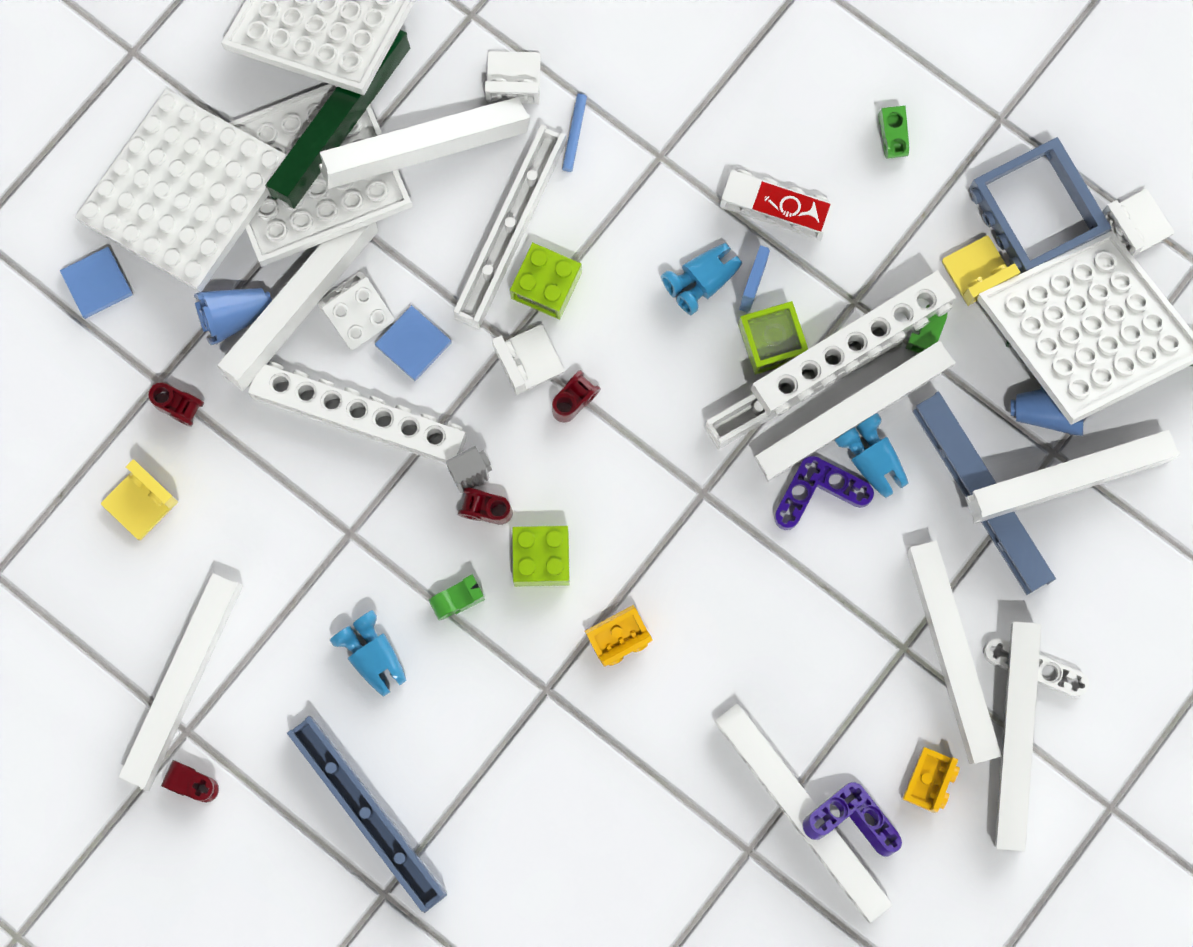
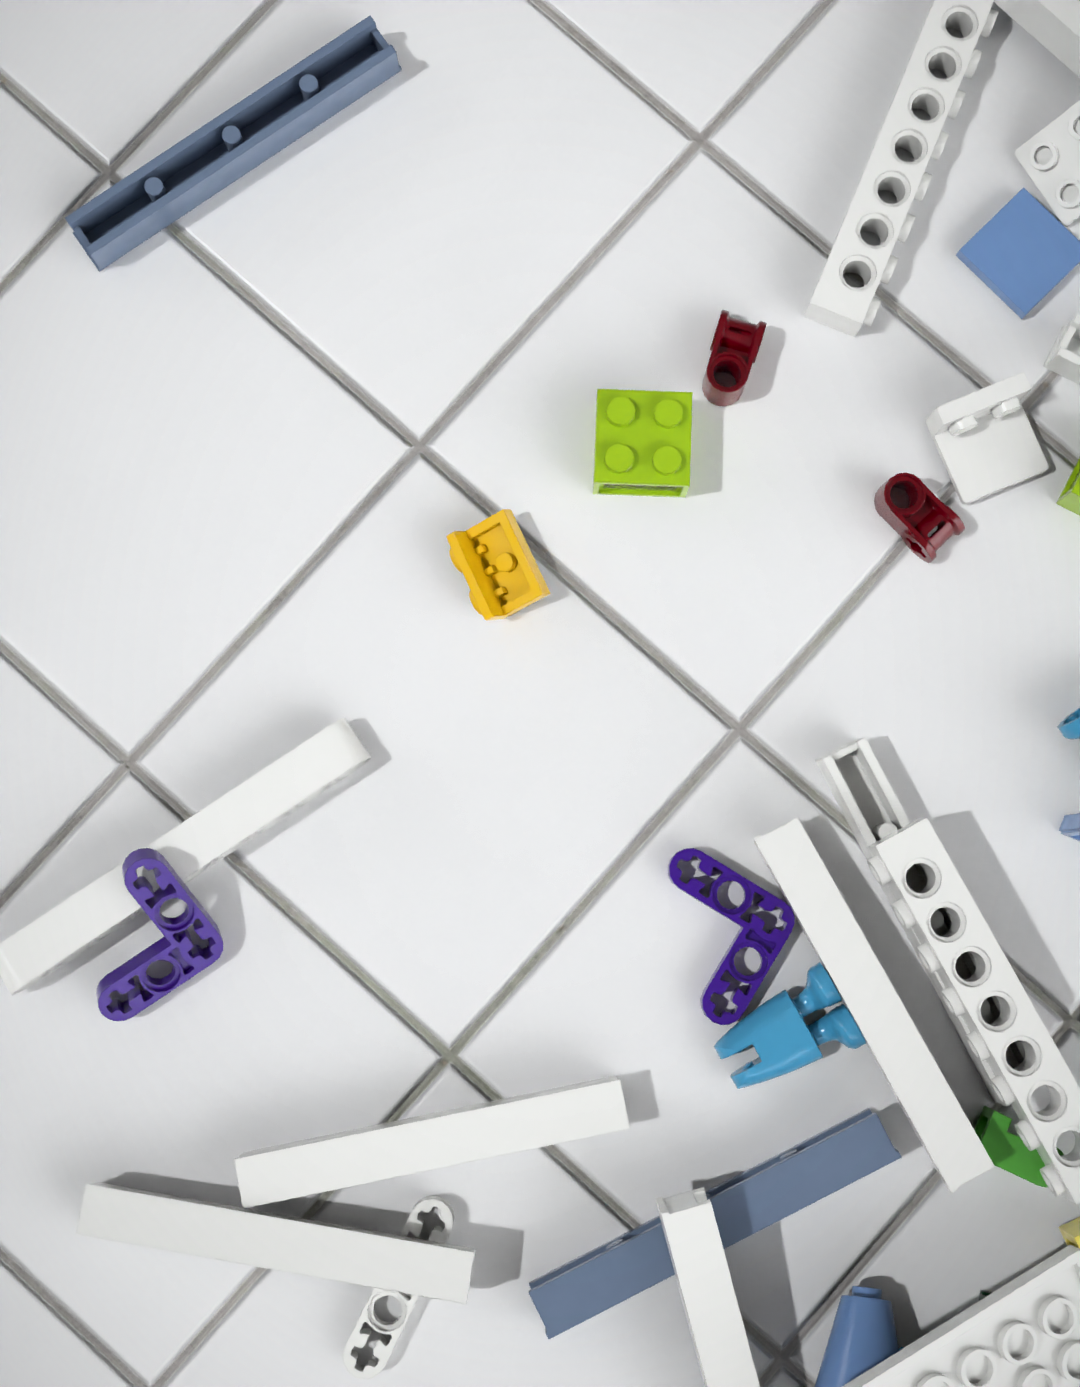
camera: 95 degrees right, 5 degrees up
dark azure piece [329,610,407,697] -> none
bright green leg [429,574,485,621] -> none
light grey brick [445,446,492,494] -> none
piece [738,301,808,375] -> none
yellow bracket [902,747,960,813] -> none

